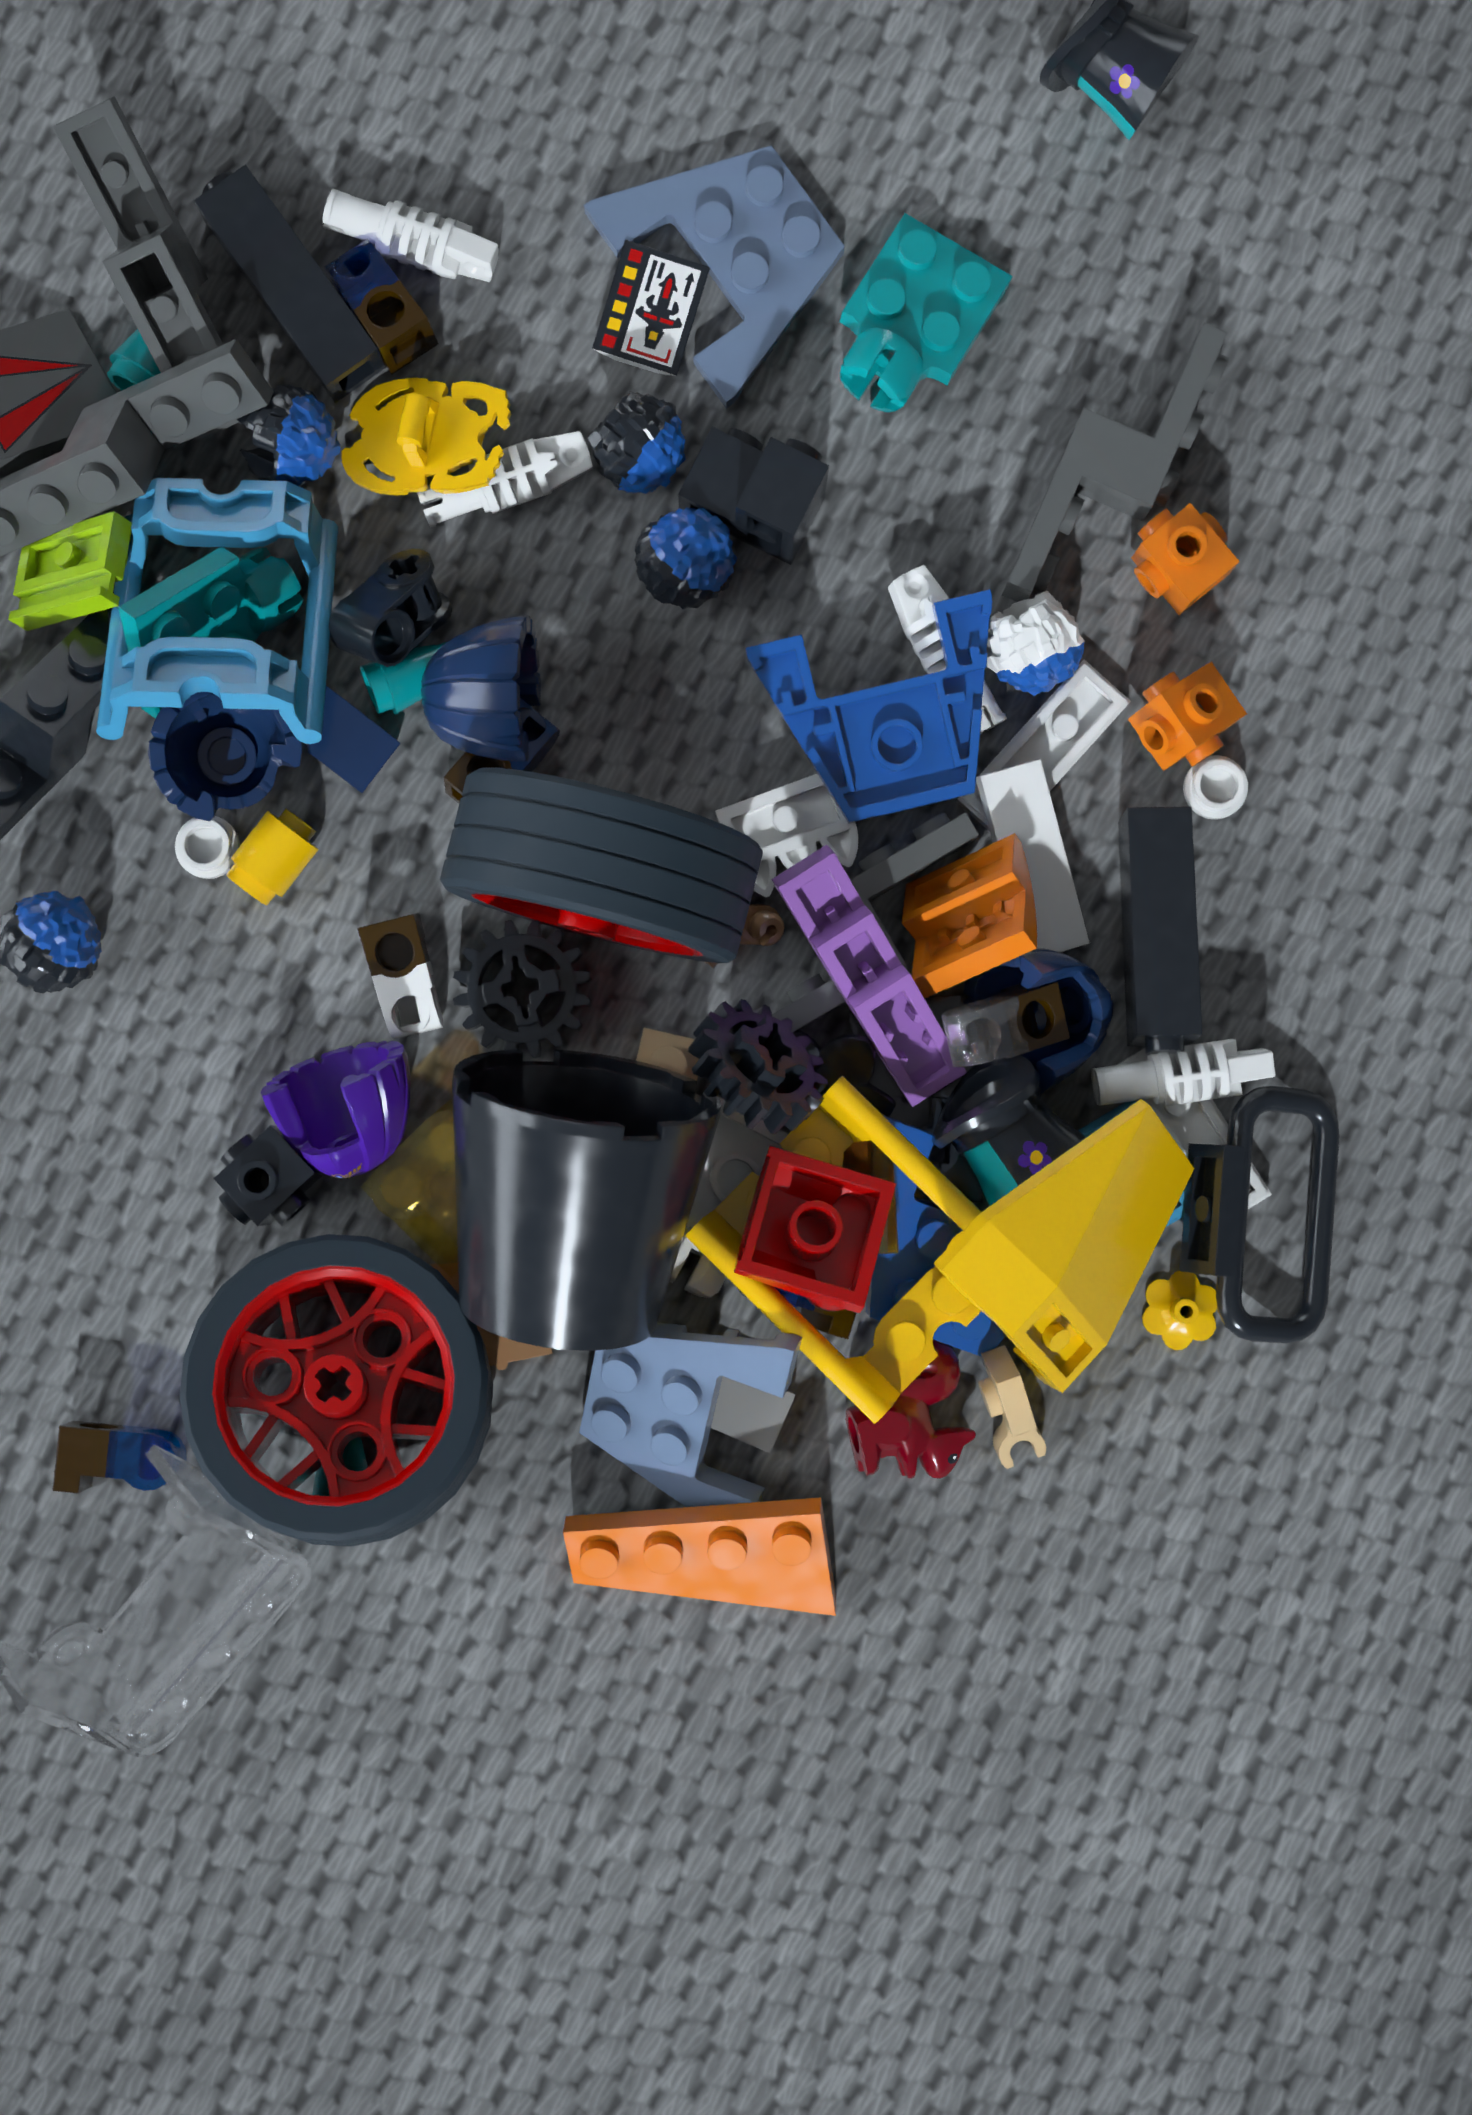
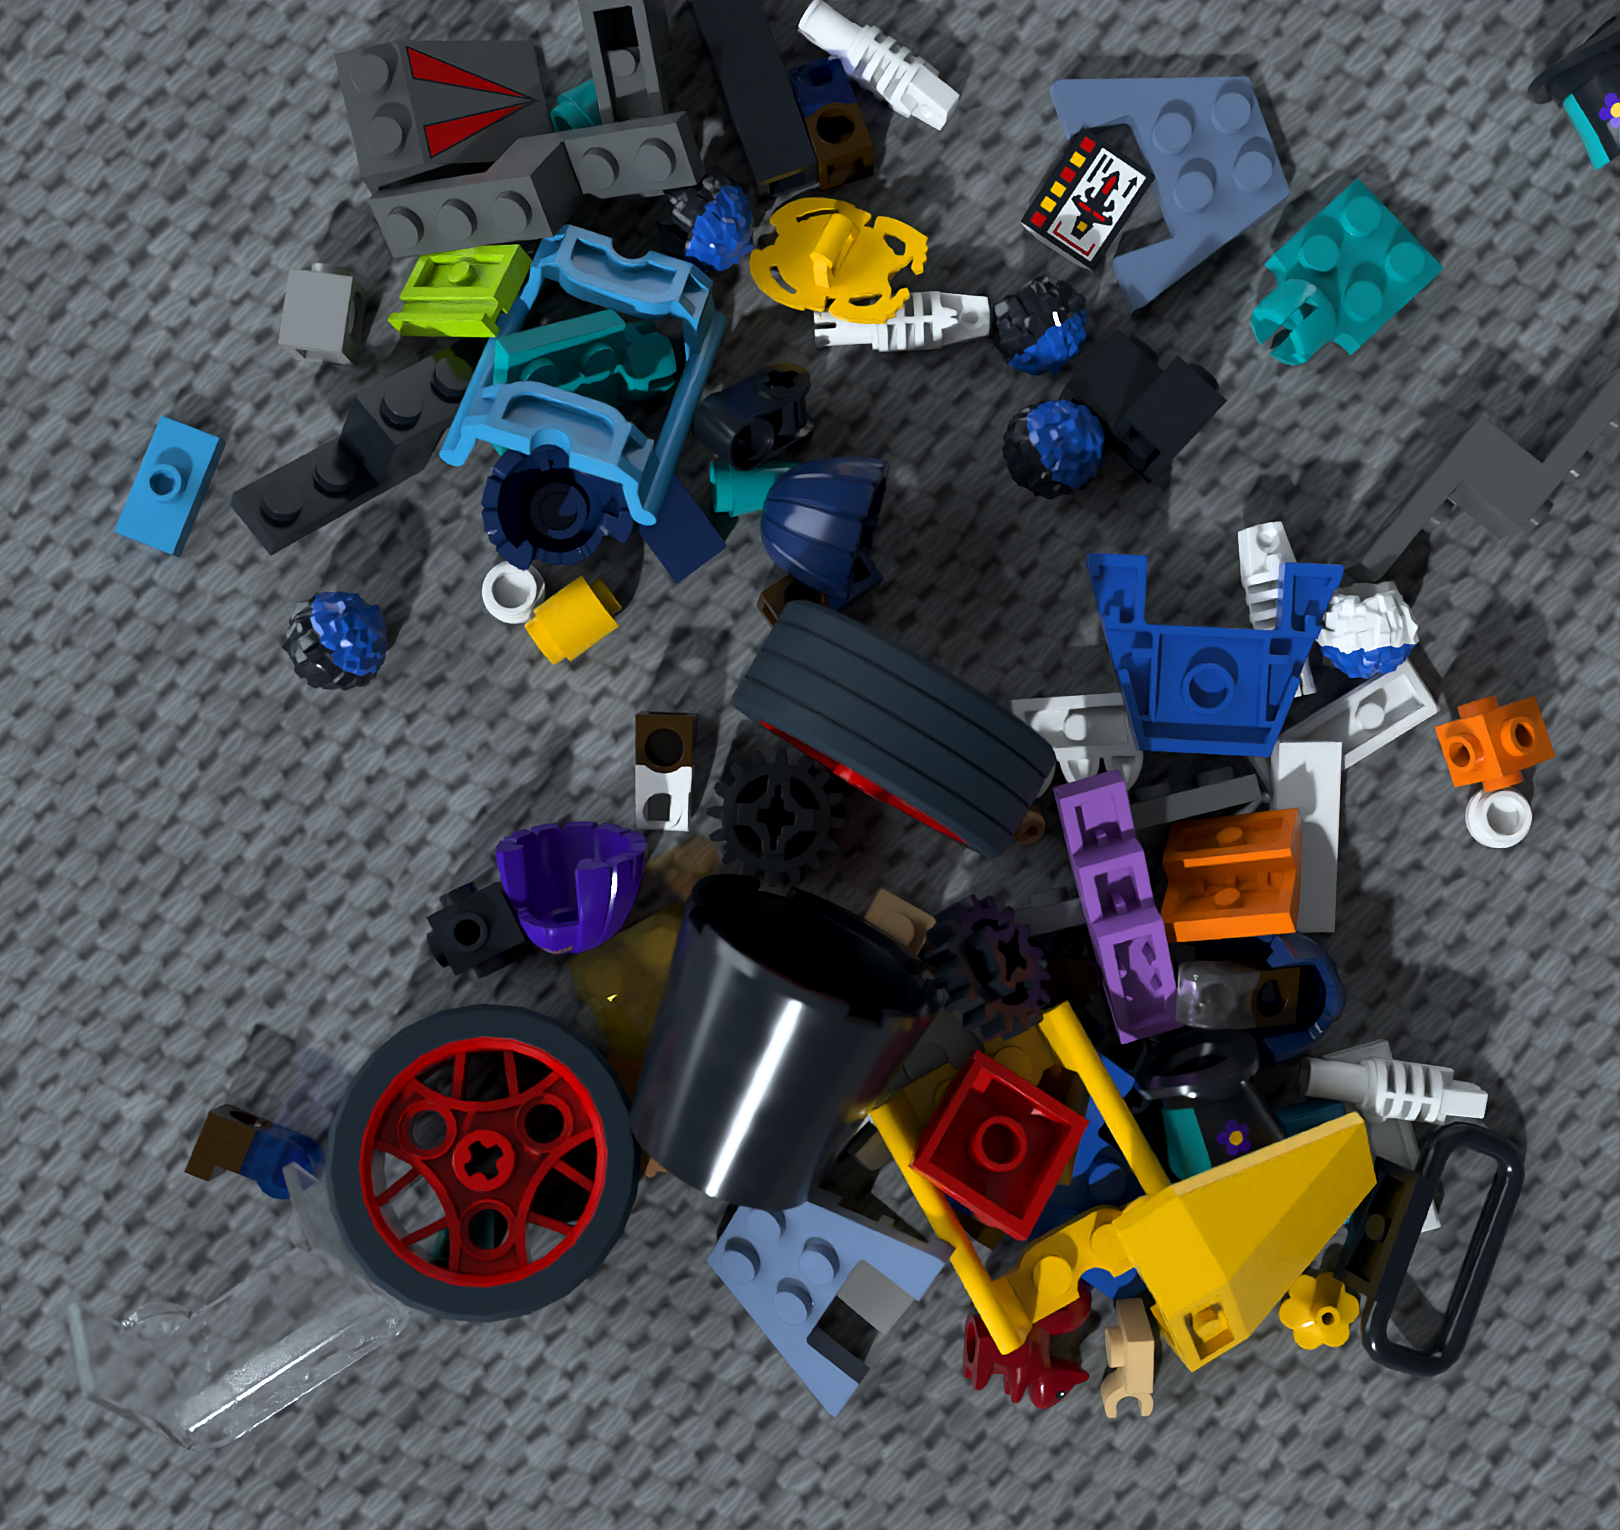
camera: 20 degrees right, 0 degrees up
orange wing [563,1497,836,1616] -> none
black brick [1118,806,1202,1055] -> none
orange brick [1131,503,1240,616] -> none

